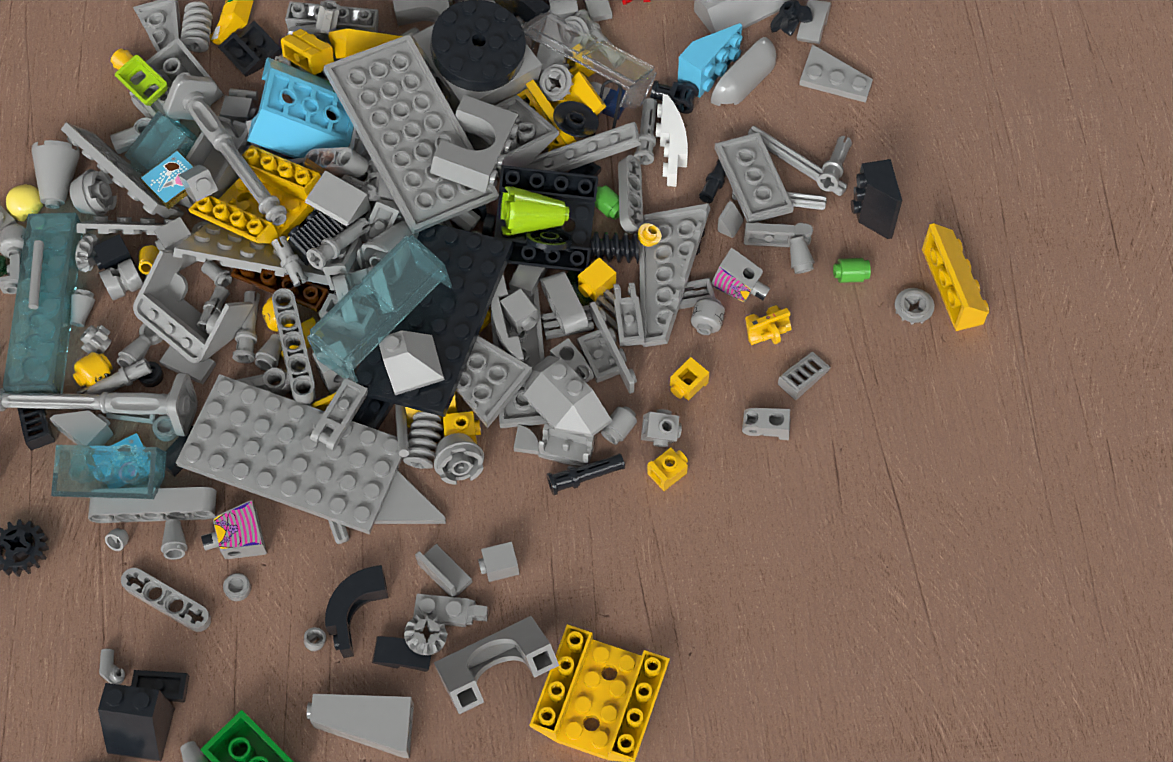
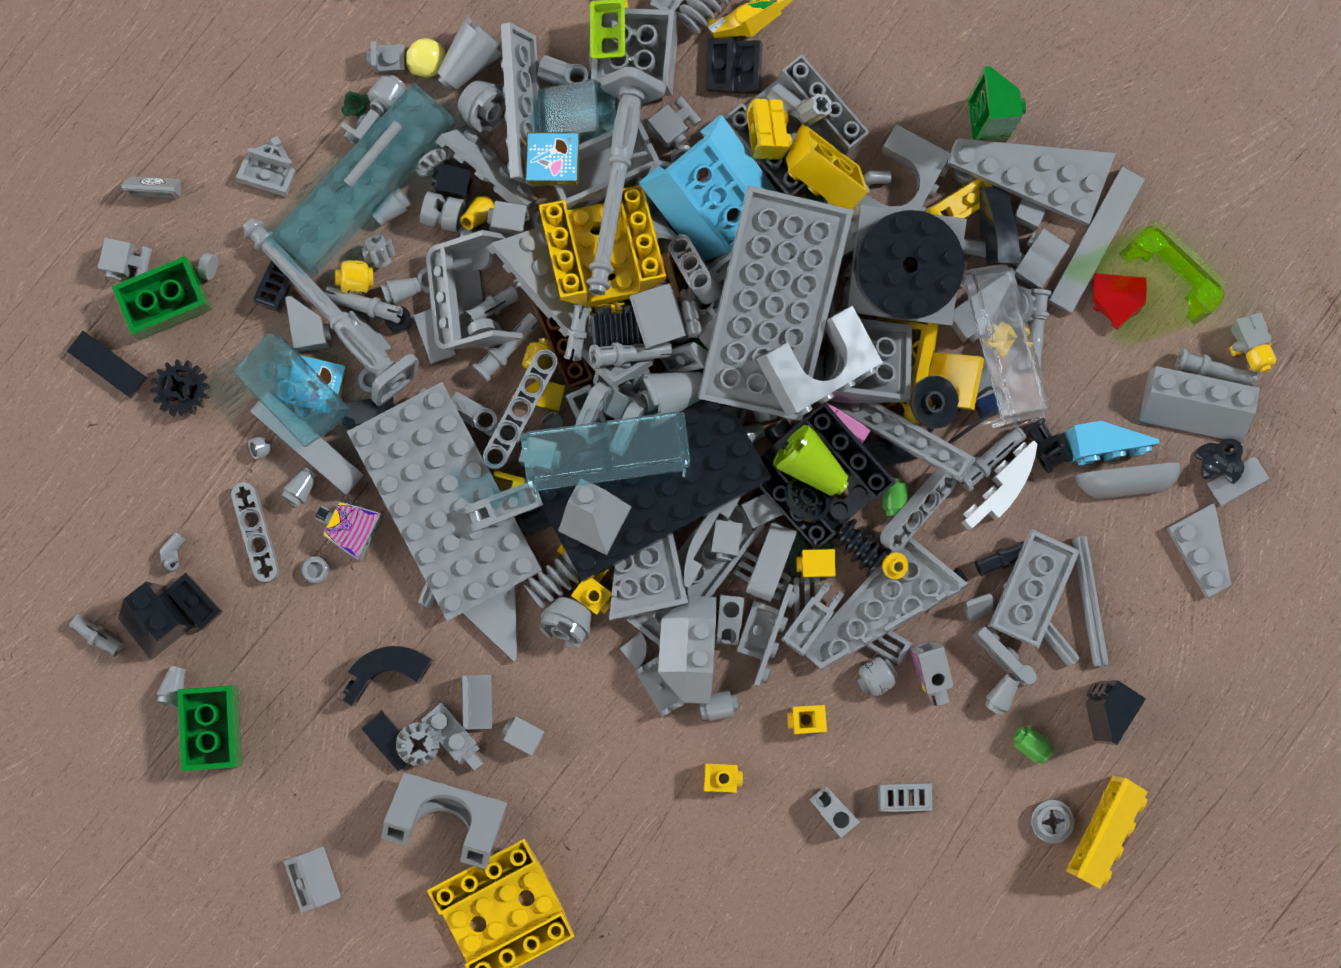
camera: 35 degrees right, 20 degrees up
light grey brick [178,164,218,201] -> none
light grey cone [255,334,282,371] -> none
light grey hinge [304,627,326,651] -> none
light grey slope [307,694,414,758] -> none
light grey bar [395,404,409,457] -> none
light grey gear [539,64,574,102] -> none
black pin [546,453,625,495] -> none
light grey brick [641,409,682,447] -> none
yellow hips [745,305,792,345] -> none
light grey pin [817,136,852,192] -> none

